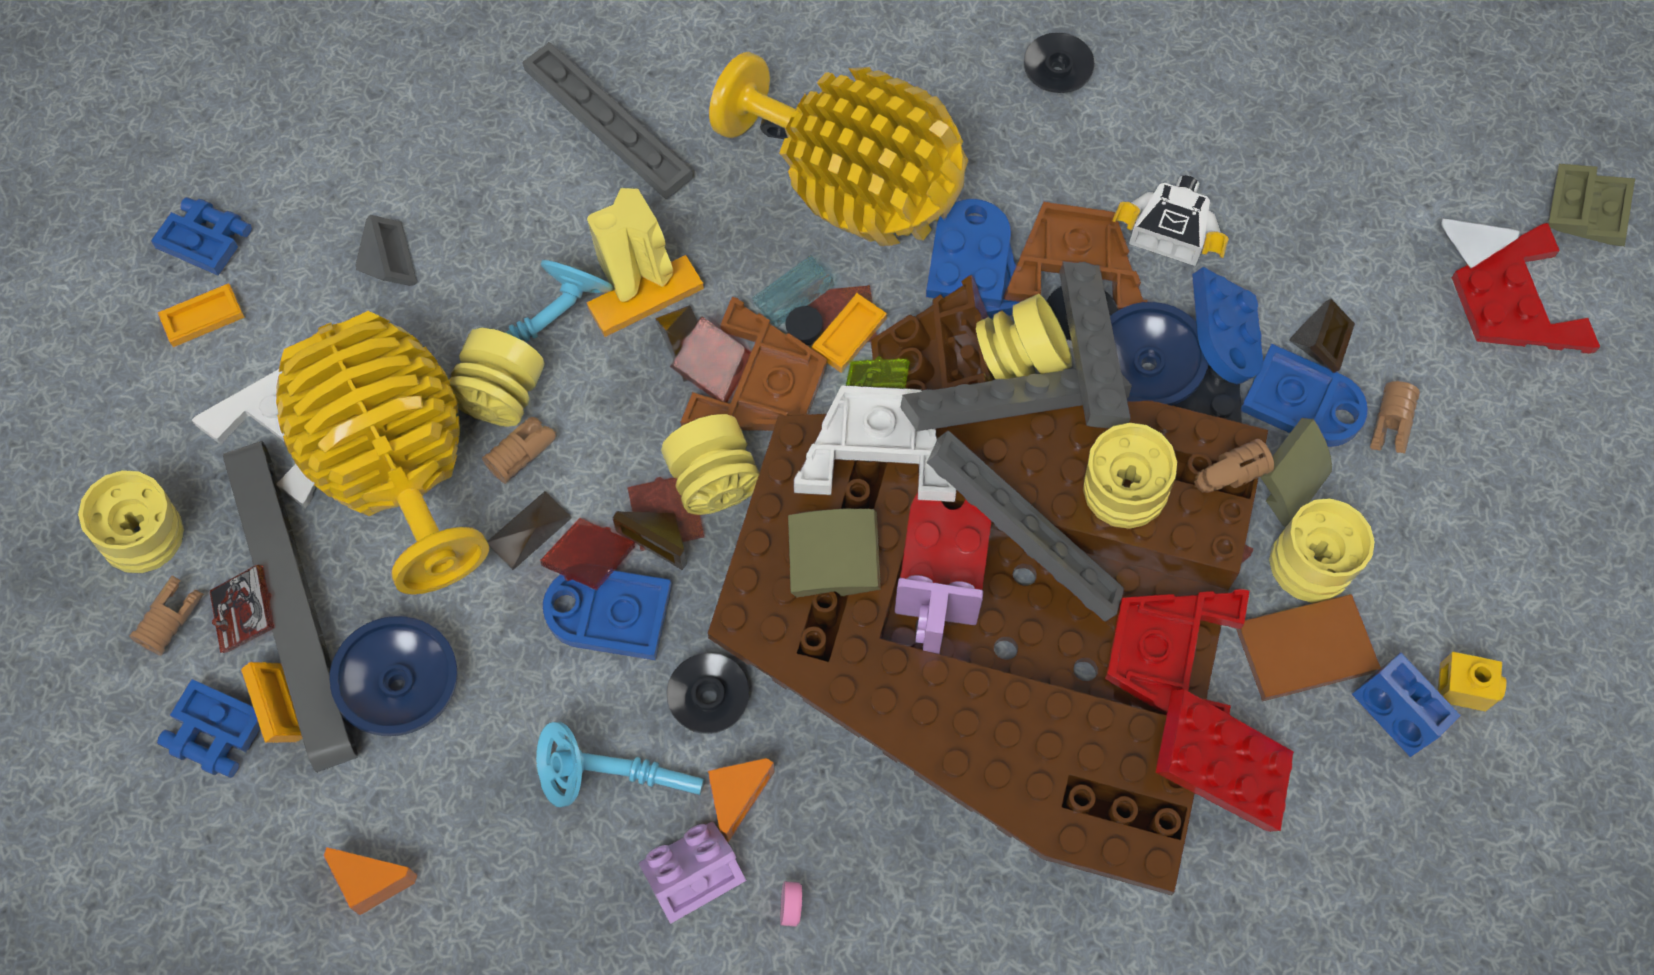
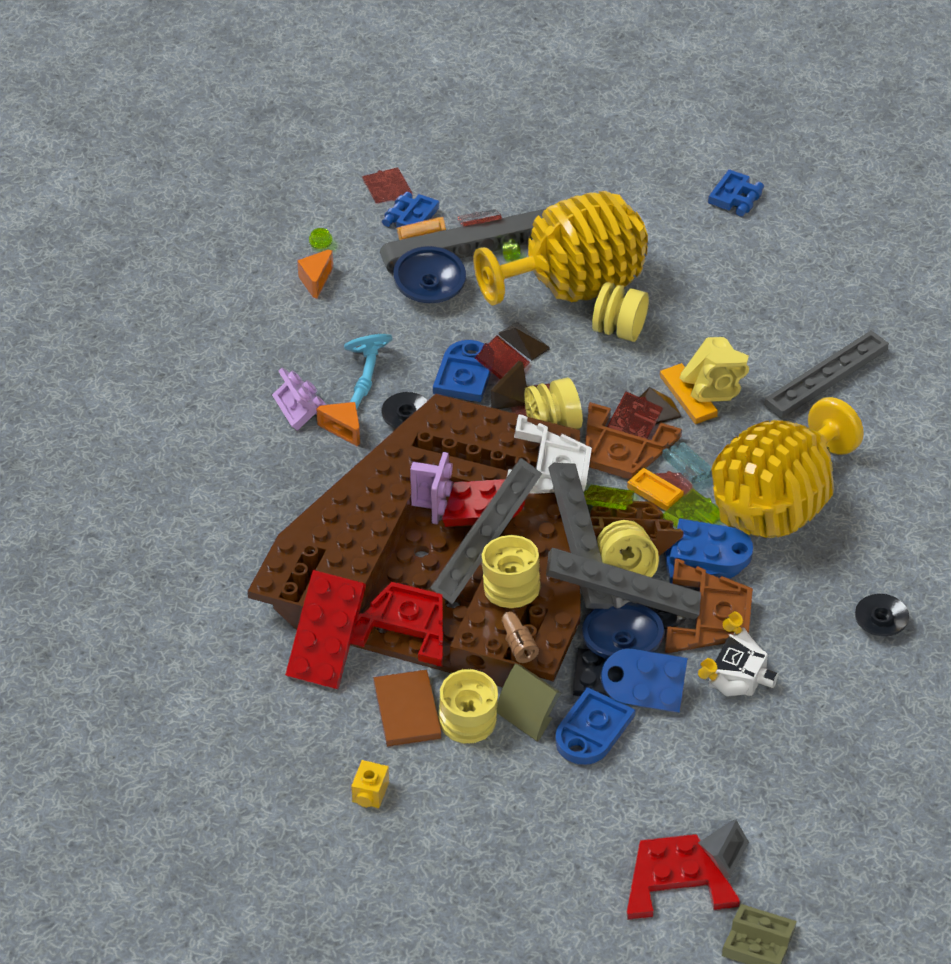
camera: 95 degrees right, 20 degrees down
light yellow wheel [78,471,184,573] -> none
medium nougat hinge [129,576,204,656] -> none
light orange tile [158,283,245,347] -> none
dark grey slope [355,215,417,286] -> none
medium nougat hinge [482,417,557,484] -> none
medium azure dish [504,260,613,342] -> none
bright pink tile [780,881,802,927] -> none
black tile [785,306,824,345] -> none
olive slope [788,509,881,598] -> none
dark brown slope [1289,298,1355,373] -> none
blue brick [1352,653,1461,757] -> none
medium nougat hinge [1370,381,1420,453] -> none
none -> clear neon green plate [309,228,333,249]
none -> clear red piece [362,167,412,204]
none -> clear neon green plate [503,239,521,262]
none -> clear neon green piece [663,488,720,530]

